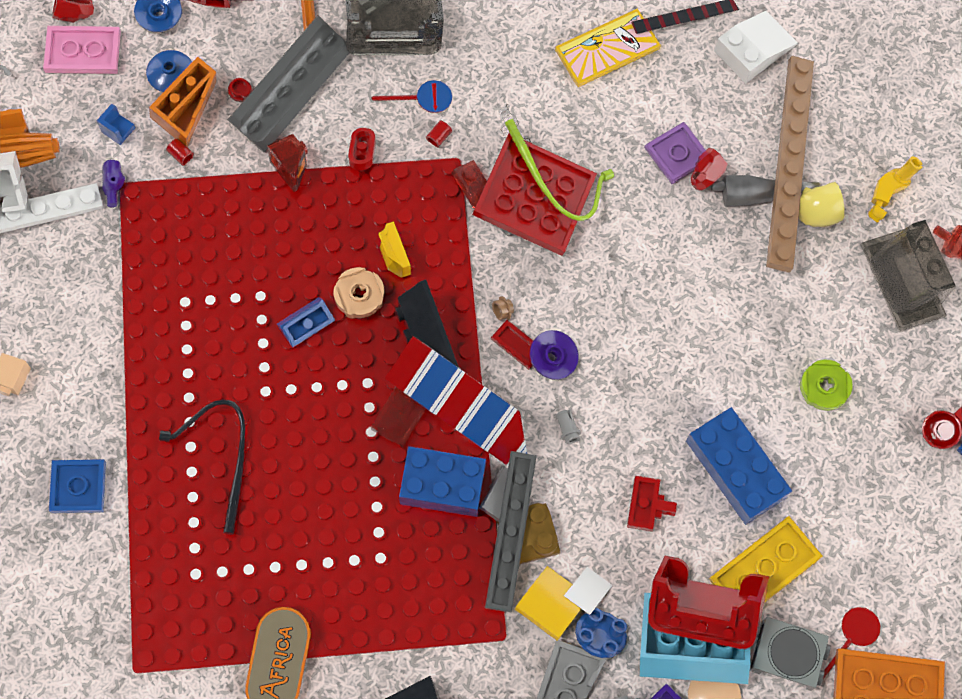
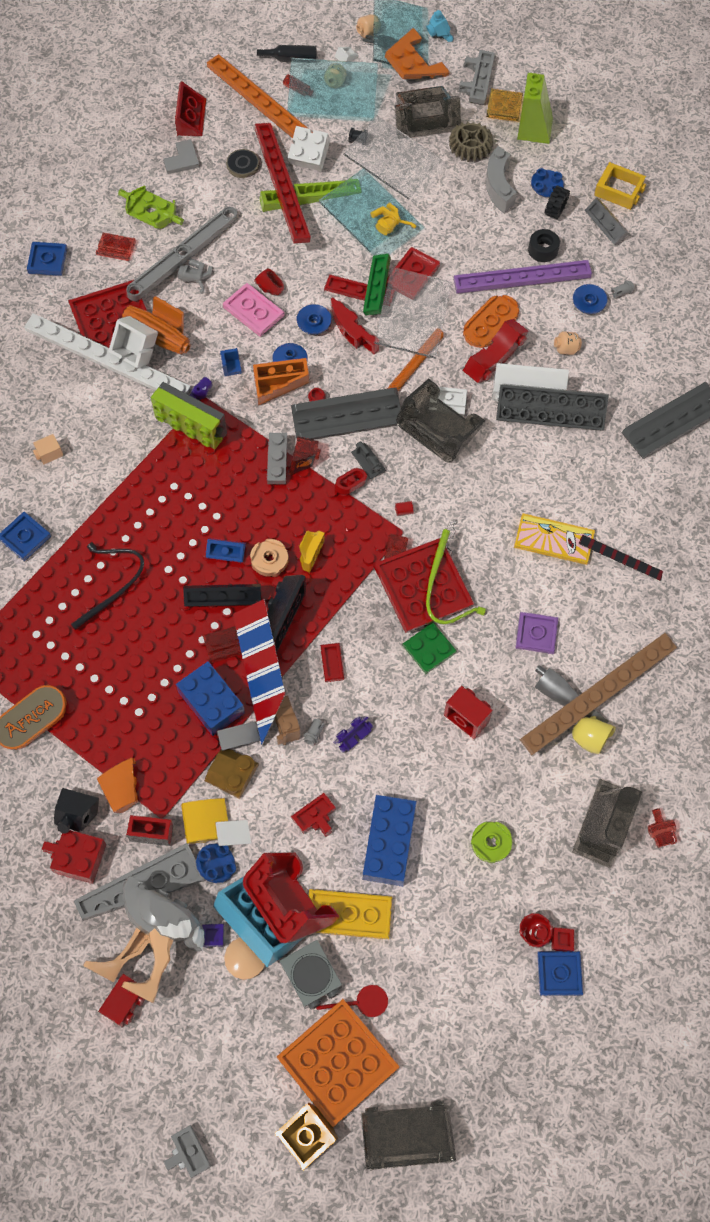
camera: 45 degrees right, 5 degrees down
red hinge [166,139,194,166] -> none
blue piece [371,80,452,113] -> none
dark grey tile [485,451,537,613] -> none
medium nougat plate [492,296,514,320] -> none
dark purple dish [530,330,579,380] -> none
rock [691,148,728,191] -> none
white slope [714,11,798,84] -> none
yellow arm [868,156,923,223] -> none
none -> orange slope [97,758,138,813]
none -> red brick [126,815,174,846]
none -> lime piece [150,382,227,449]
none -> black plate [183,584,261,606]
none -> light grey plate [267,433,287,484]
none -> medium nougat piece [275,695,300,745]
none -> dark purple hinge [333,716,373,753]
none -> dark grey hinge [351,441,386,479]
none -> green plate [402,623,457,674]
none -> red brick [444,685,493,740]

